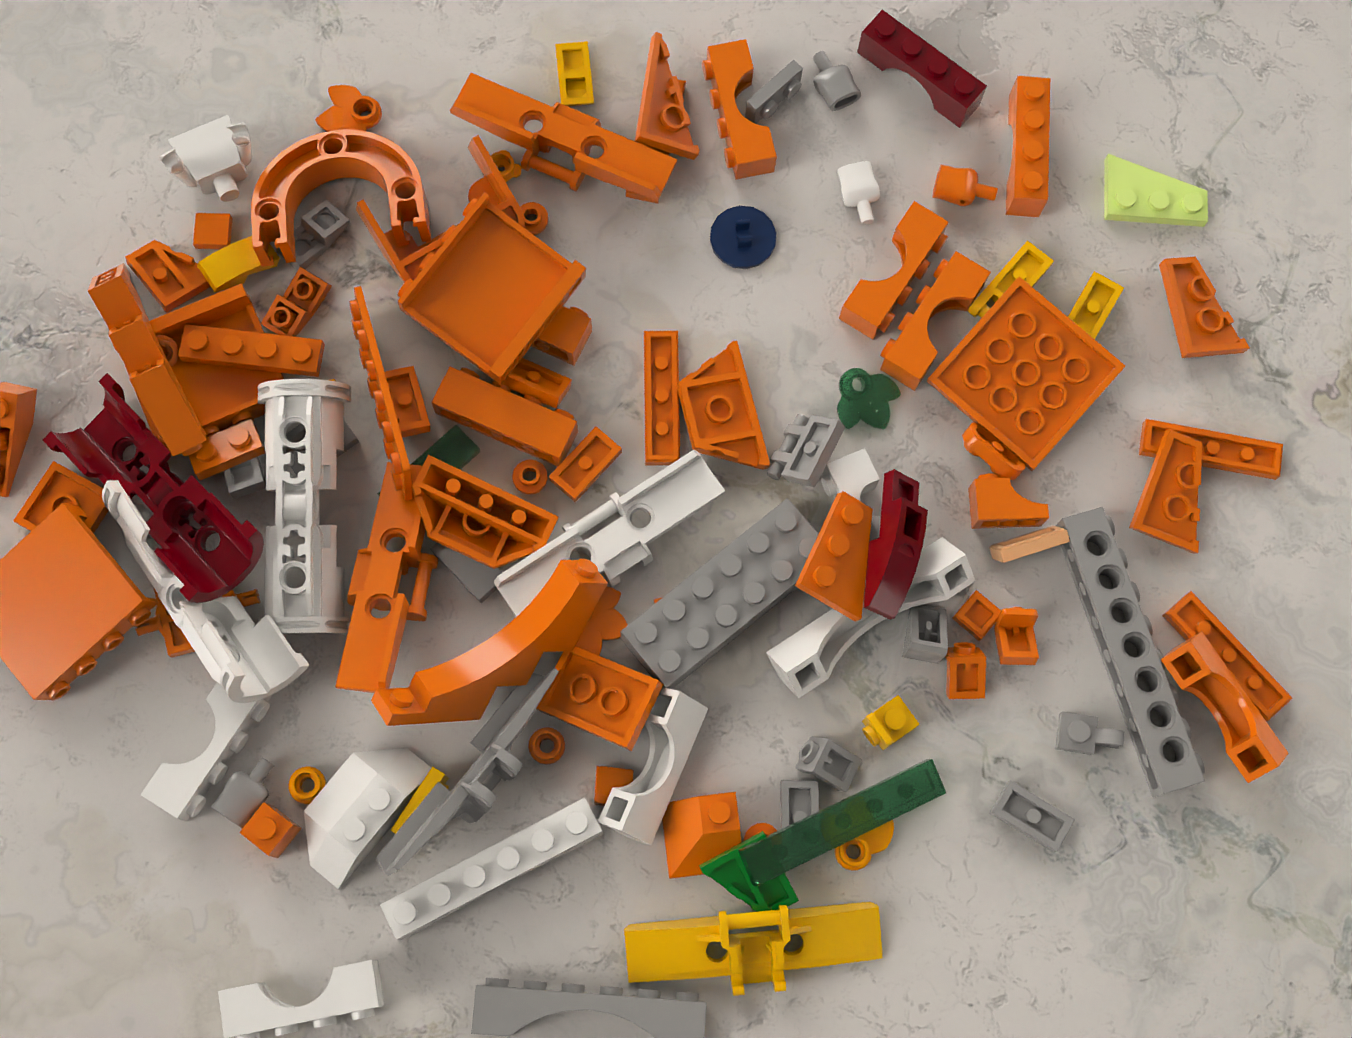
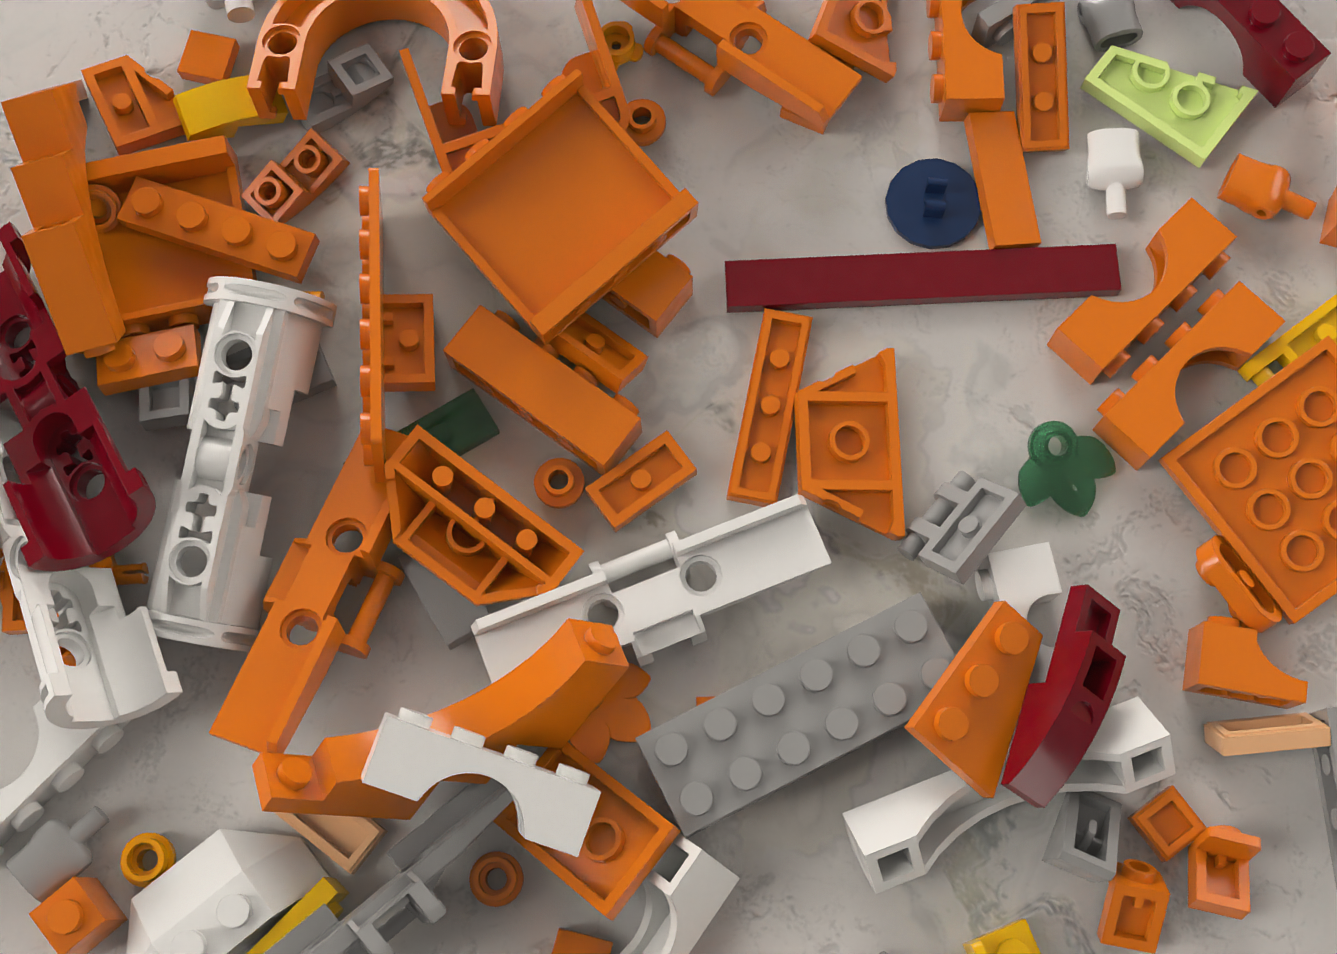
camera: 20 degrees right, 0 degrees up
none -> light nougat tile [274,812,388,875]
none -> white arch [361,707,601,857]
none -> dark red tile [724,244,1122,313]
none -> orange tile [964,111,1042,249]
none -> orange tile [1013,2,1070,153]
none -> yellowish green wing [1080,45,1259,168]

